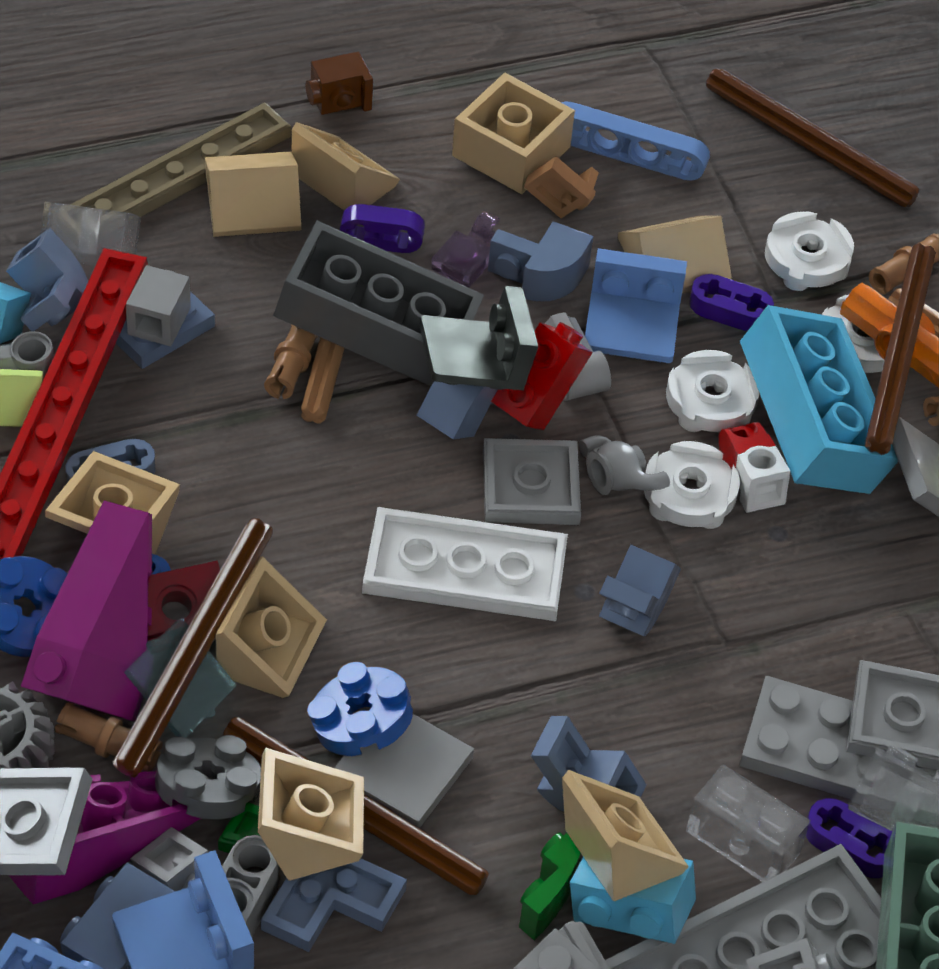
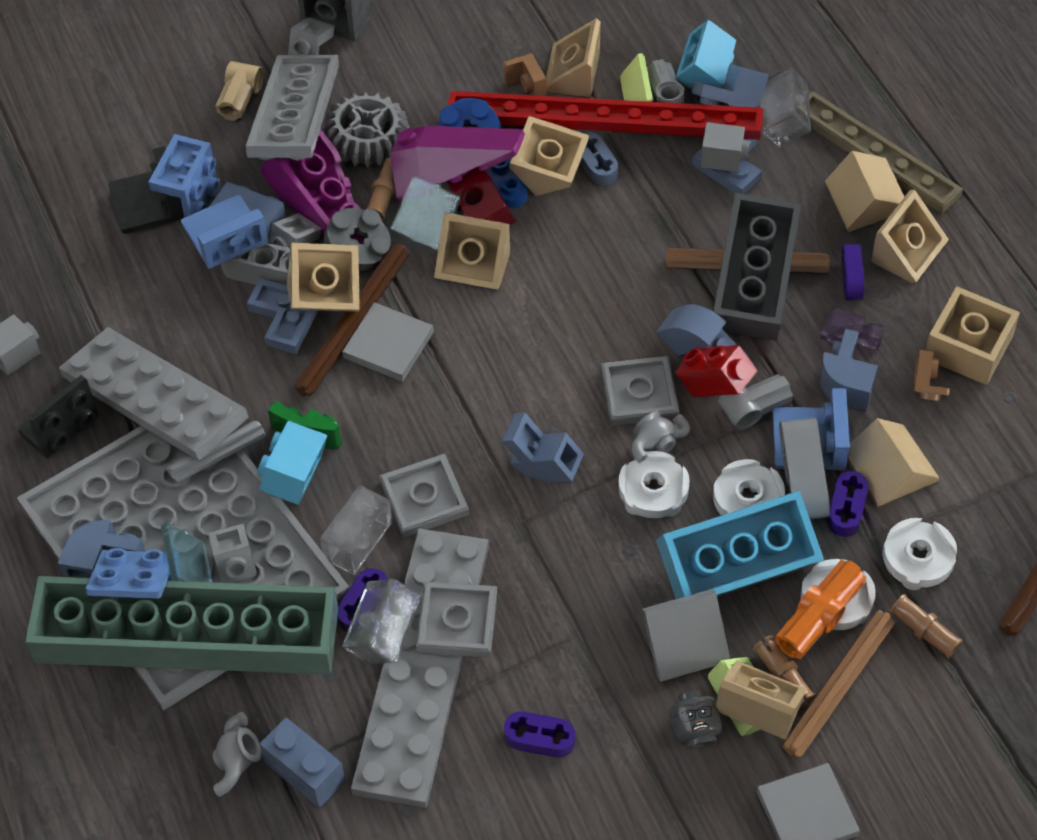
camera: 90 degrees right, 5 degrees up
reddish brown axle [113,518,273,778] -> none
medium nougat pin [264,324,318,399] -> none
reddish brown brick [305,51,373,115] -> none
plate [307,662,413,756] -> none
white tile [362,507,568,621] -> none
pearl dark grey bracket [419,286,538,391] -> none
sand blue brick [531,716,647,812] -> none
medium blue beam [561,101,710,181] -> none
tan slope [562,770,689,902] -> none
white leg [719,422,790,513] -> none
reddish brown axle [865,243,936,455] -> none
none -> light grey tile [379,453,470,538]
none -> light grey beam [779,418,830,519]

